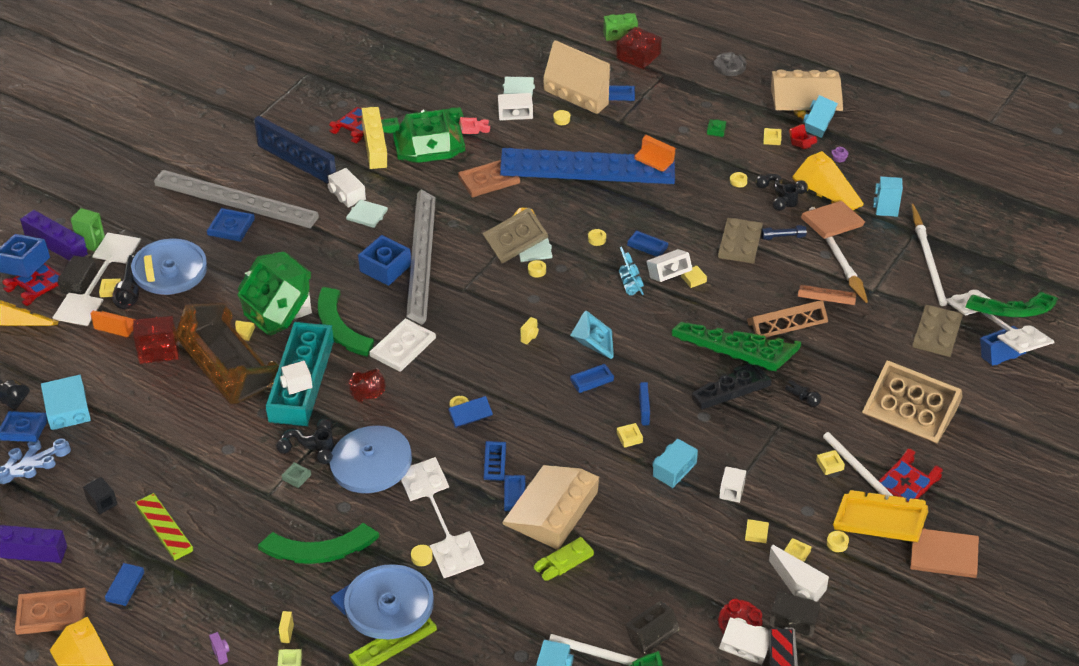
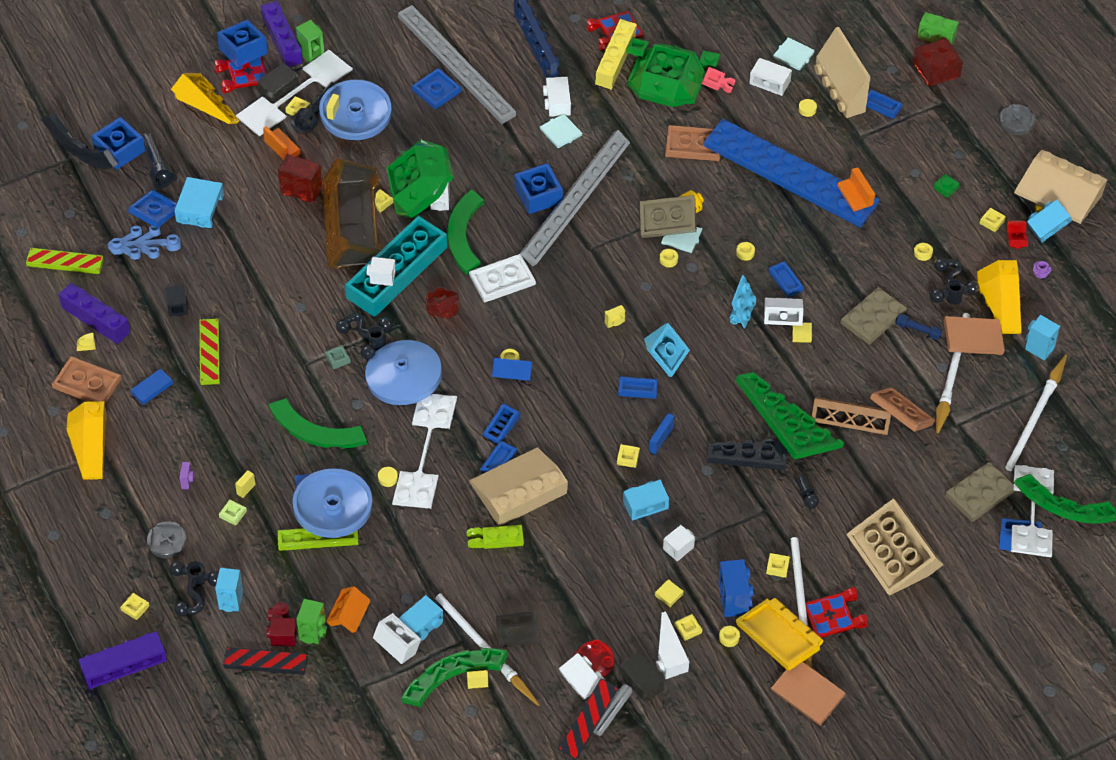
camera: 30 degrees right, 10 degrees up
none -> light yellow tile [77,333,96,351]
none -> blue brick [718,559,753,617]

